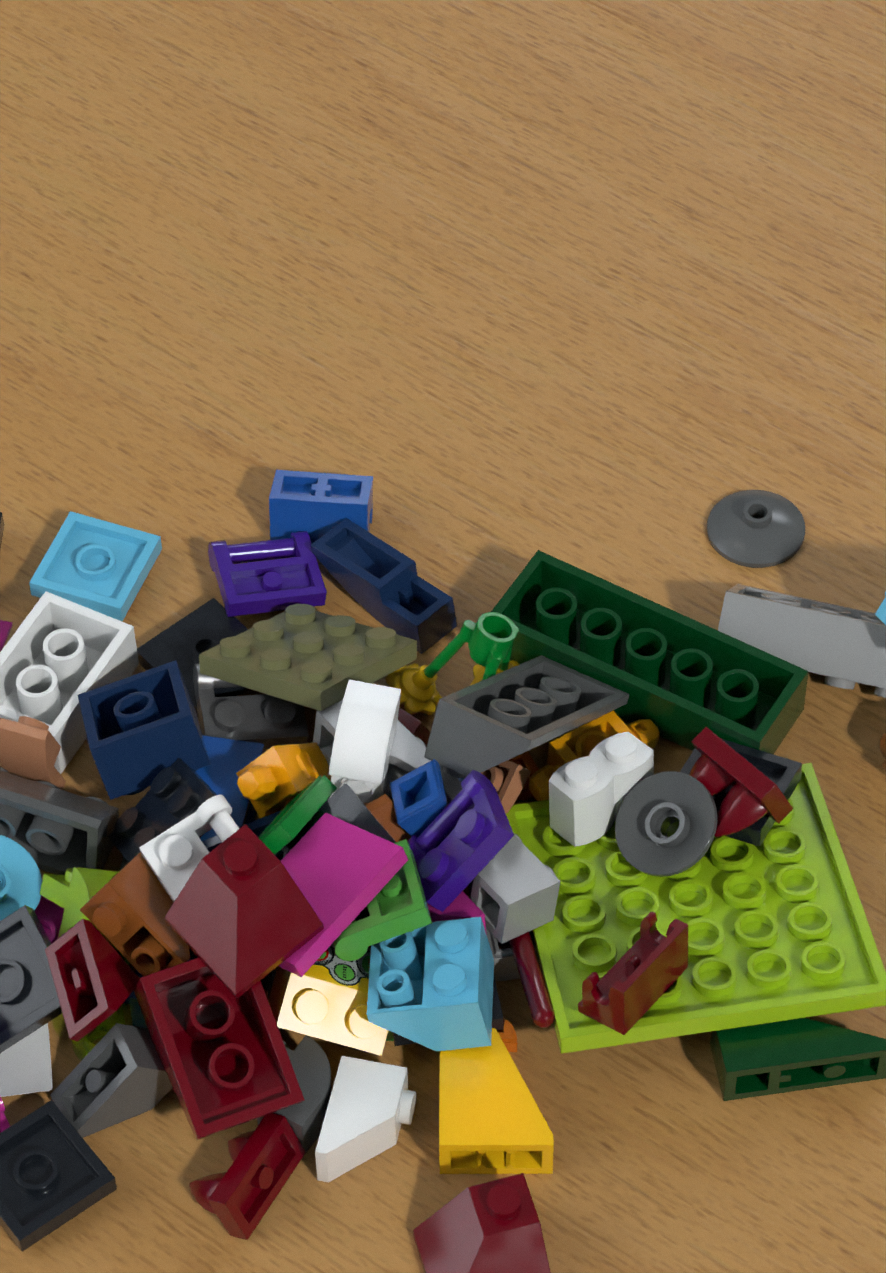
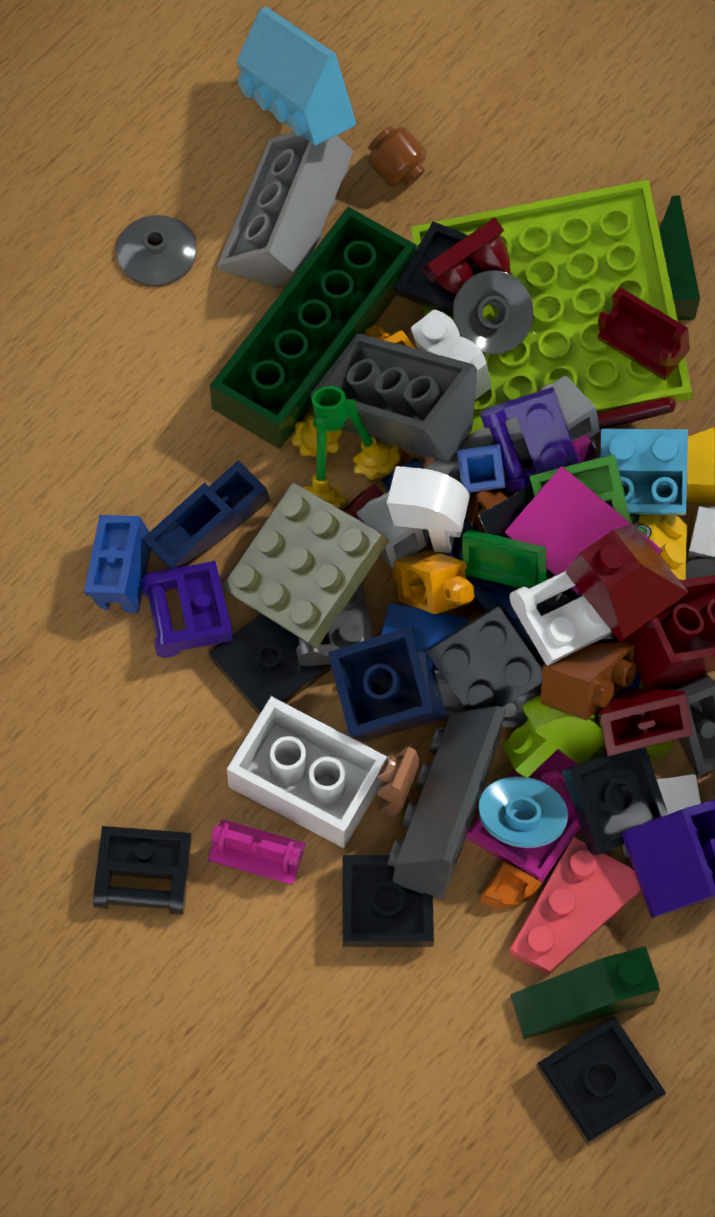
camera: 90 degrees left, 15 degrees up
medium azure plate [29,511,162,621] -> none

